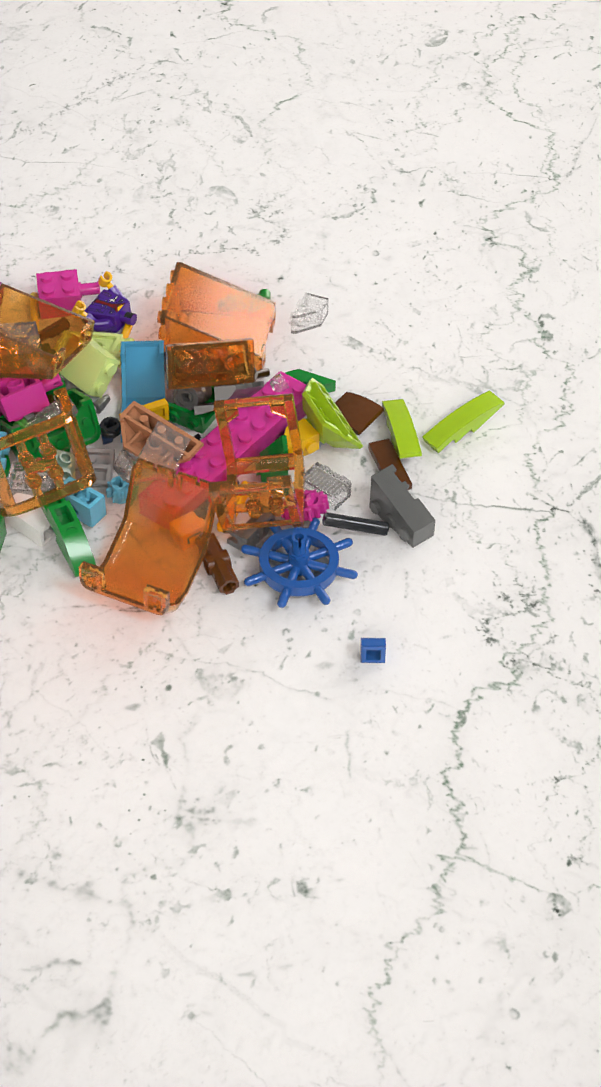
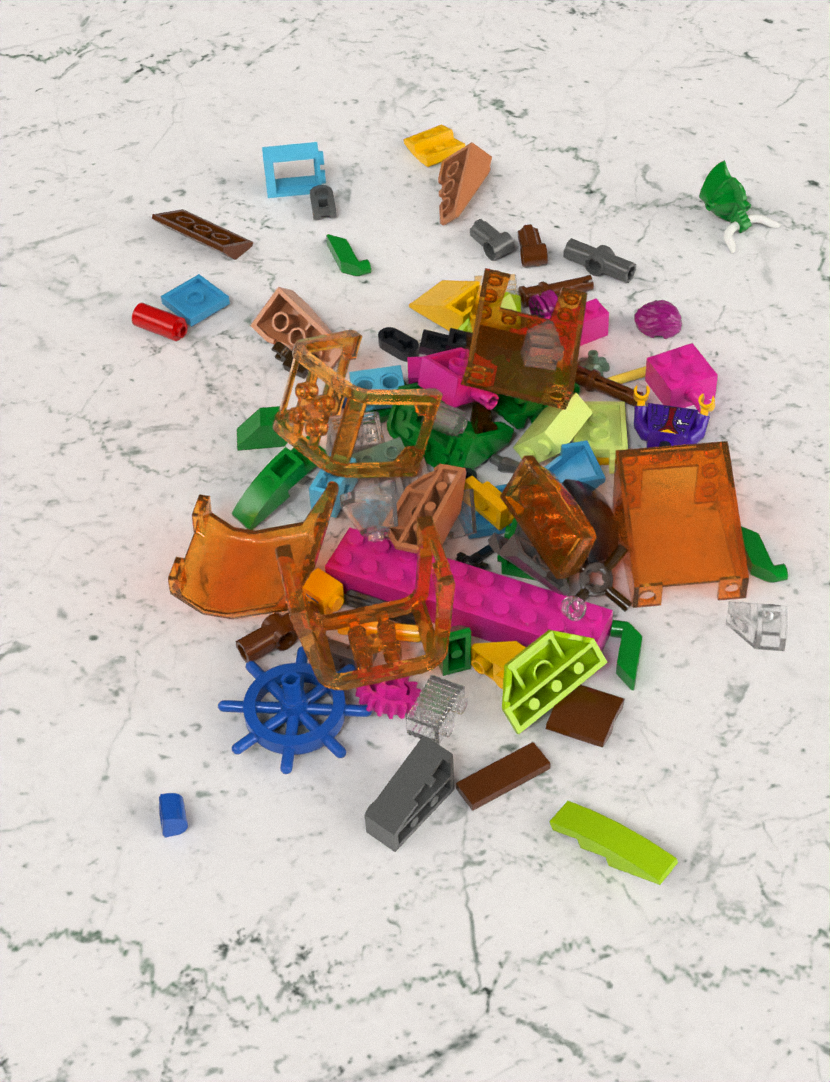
camera: 80 degrees right, 0 degrees up
black axle [322,512,389,536] -> none
lime slope [382,399,422,459] -> none

